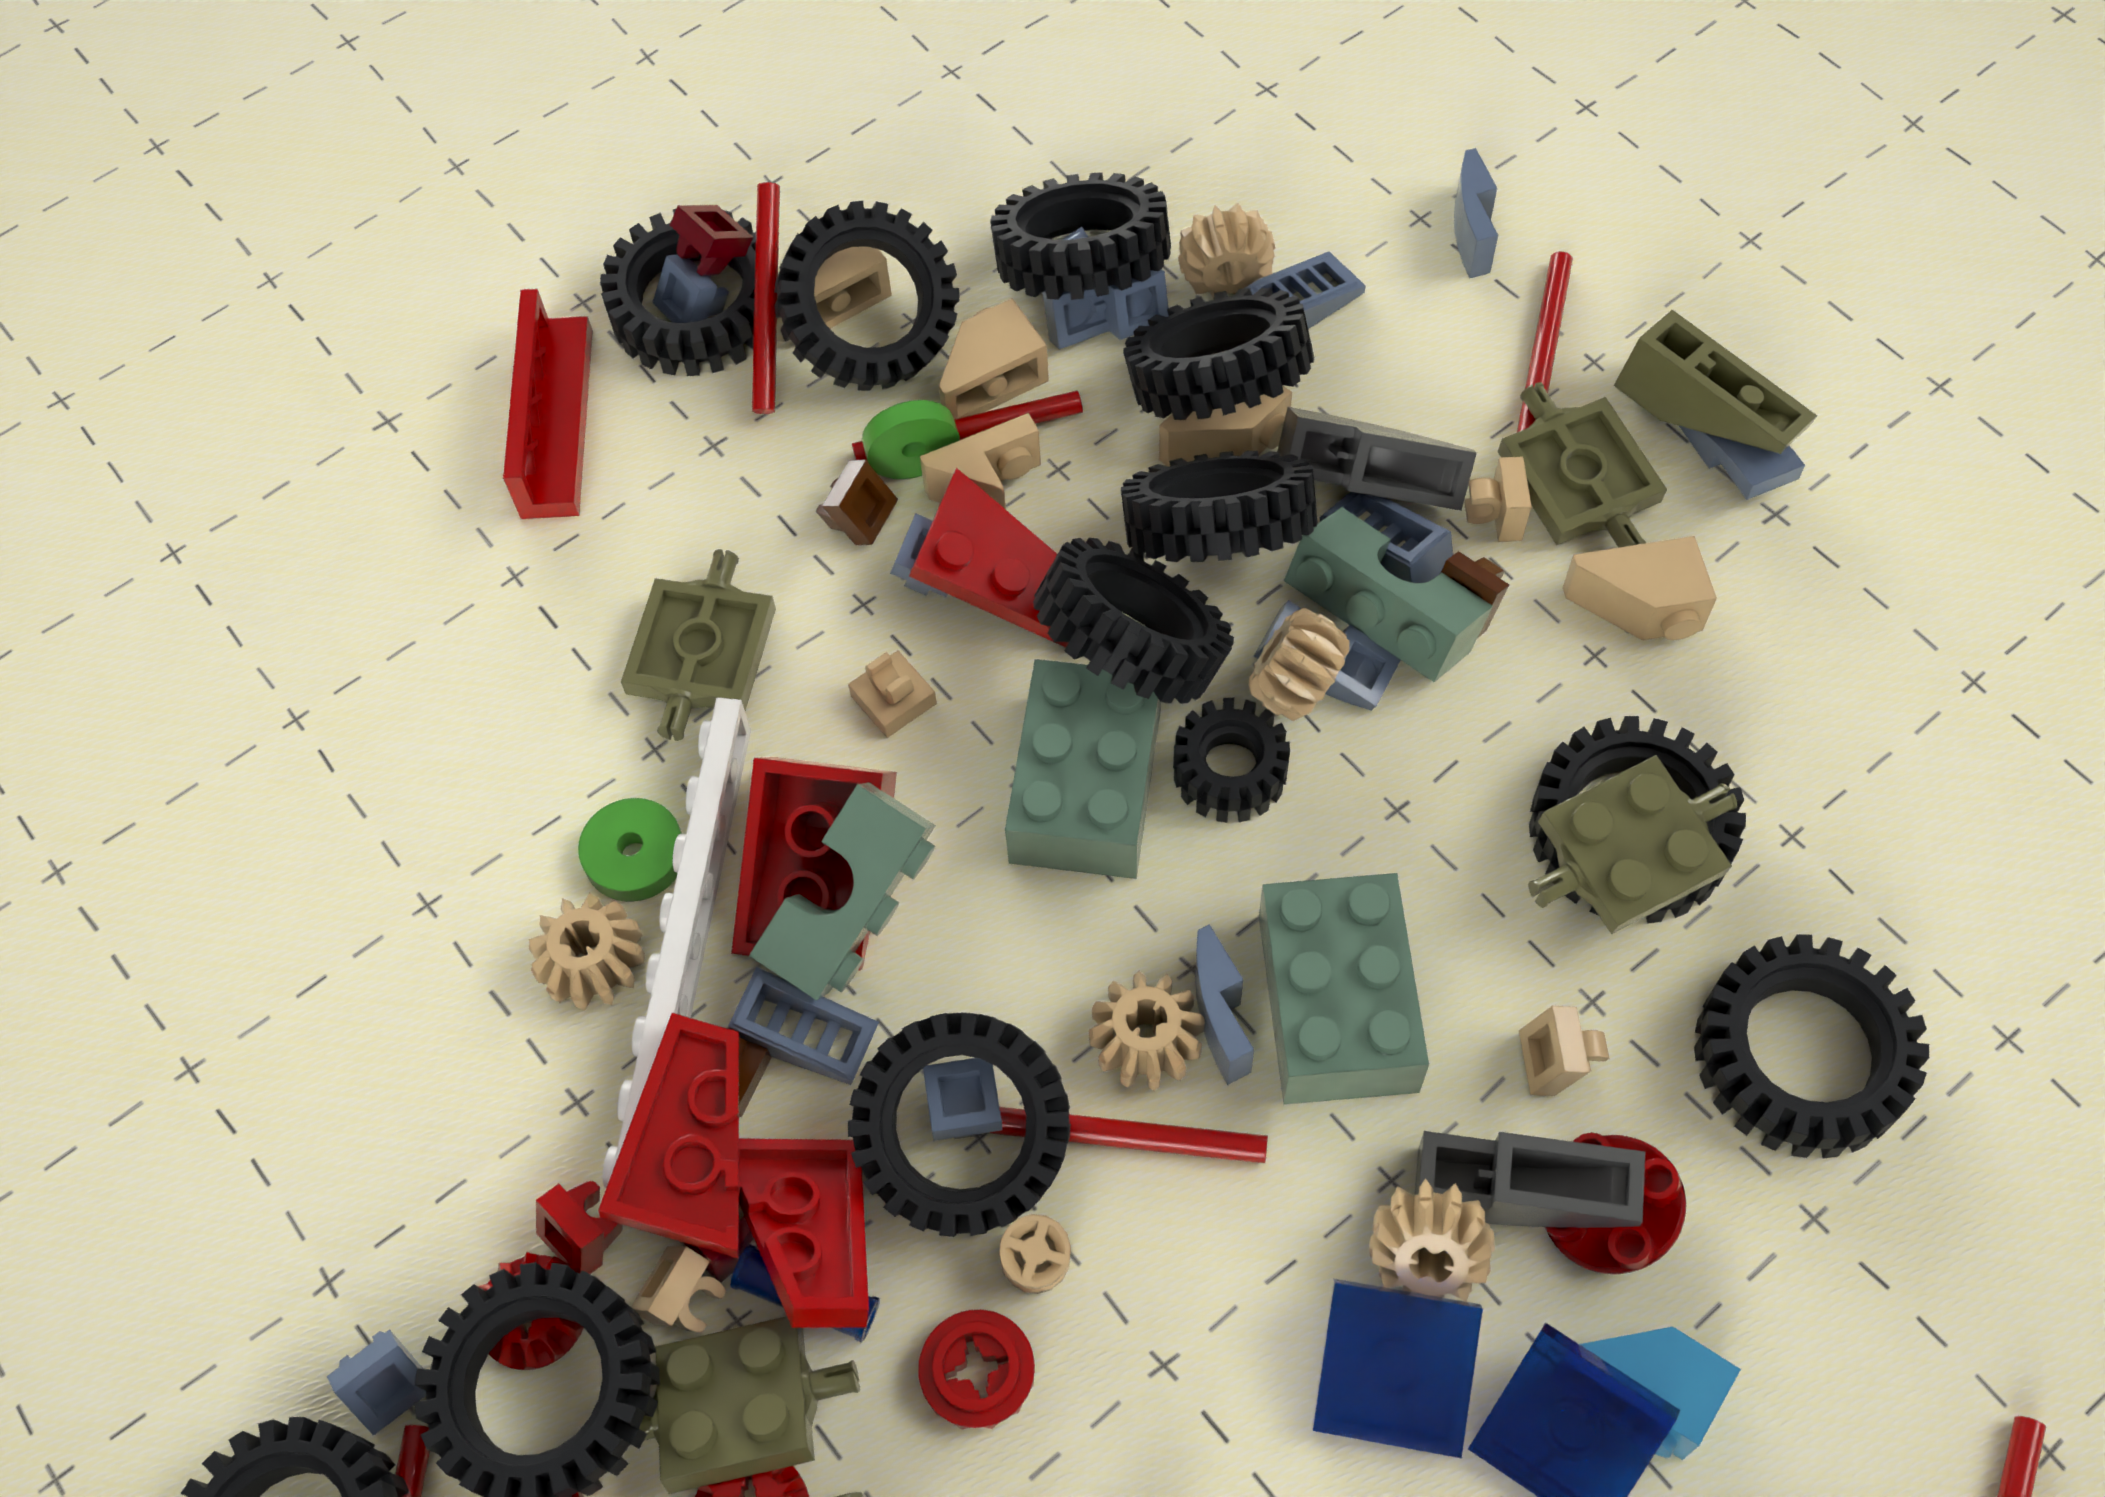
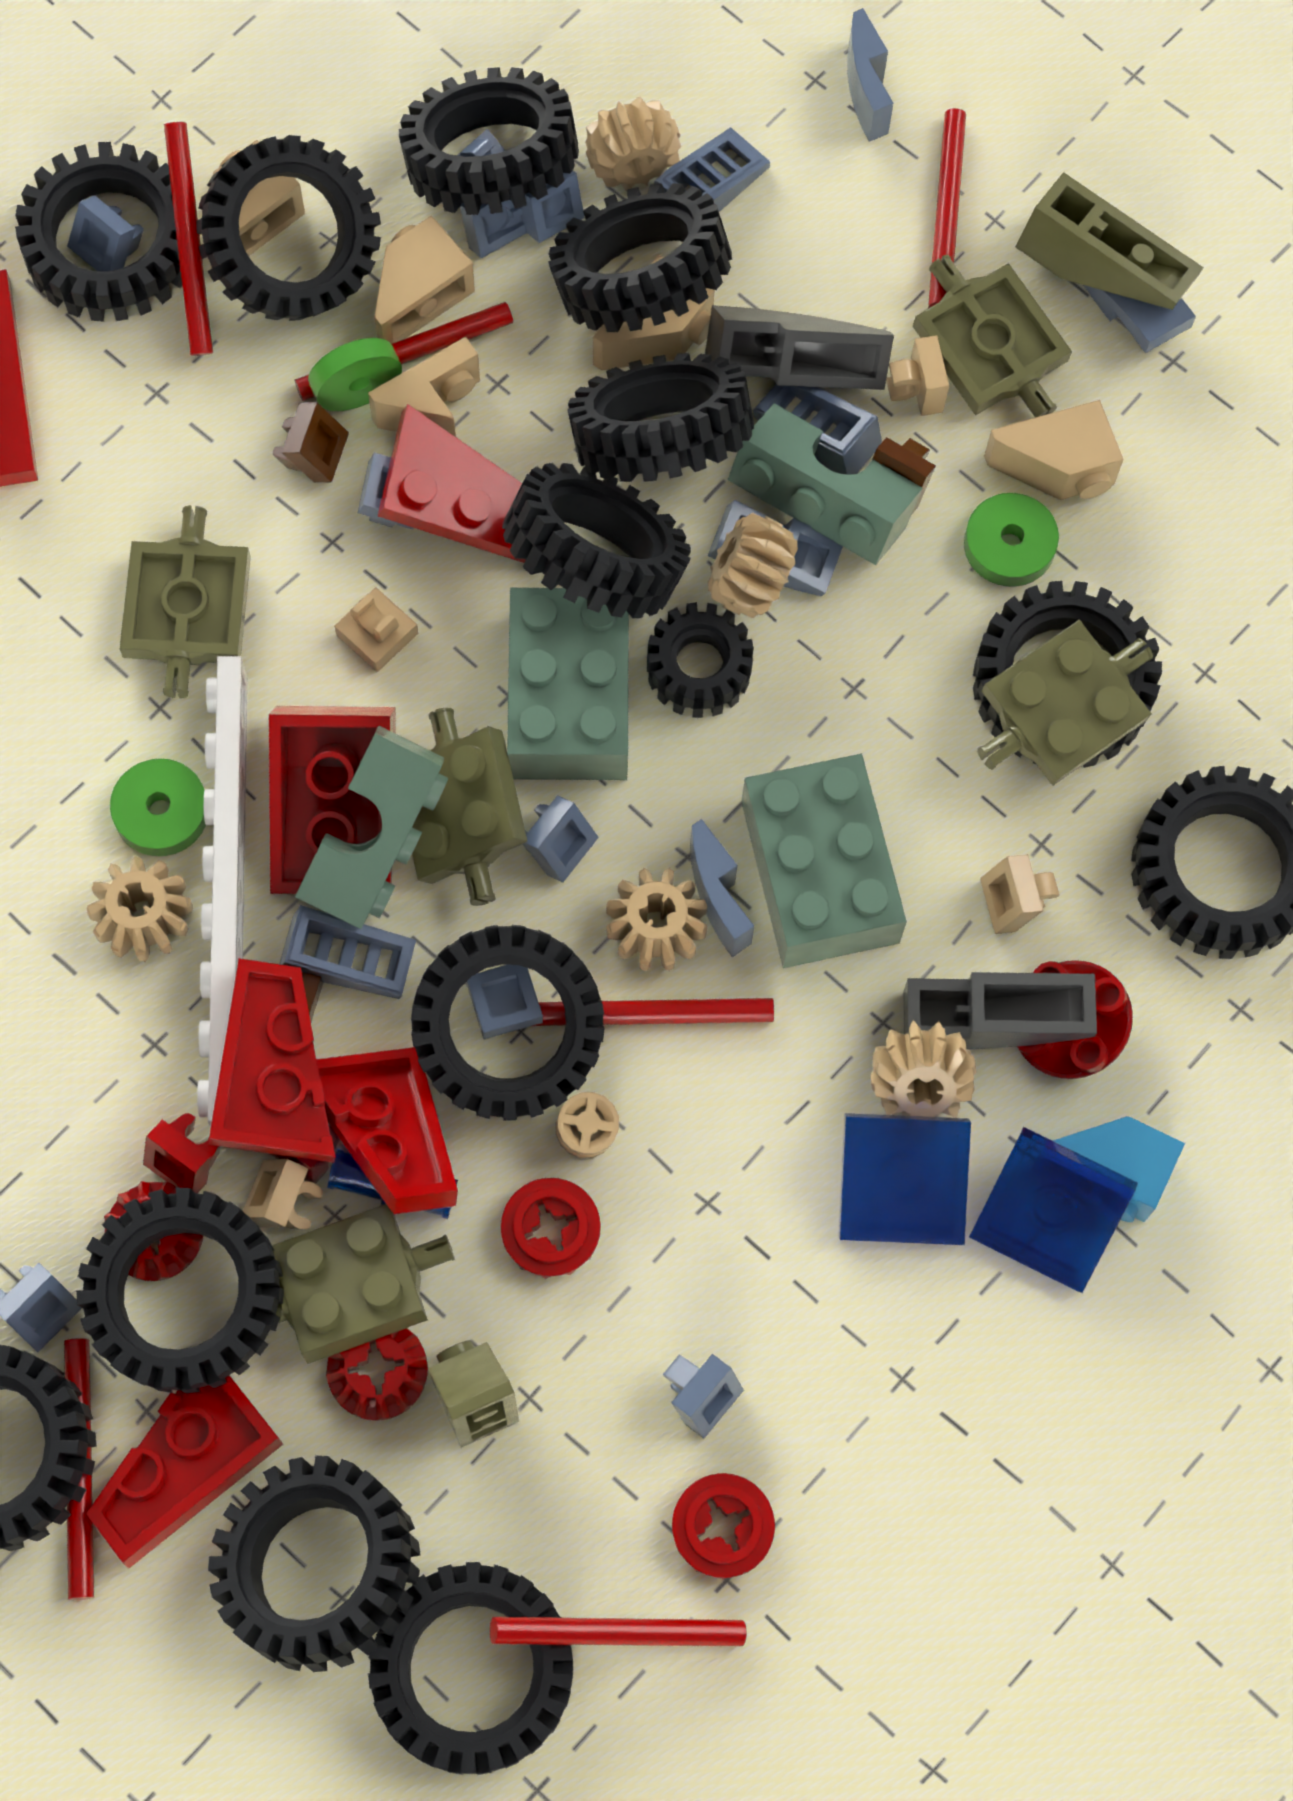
camera: 15 degrees left, 10 degrees up
dark red tile [670,205,754,276] -> none
none -> olive plate [412,708,528,906]
none -> sand blue tile [523,795,599,882]
none -> bright green piece [964,493,1059,587]

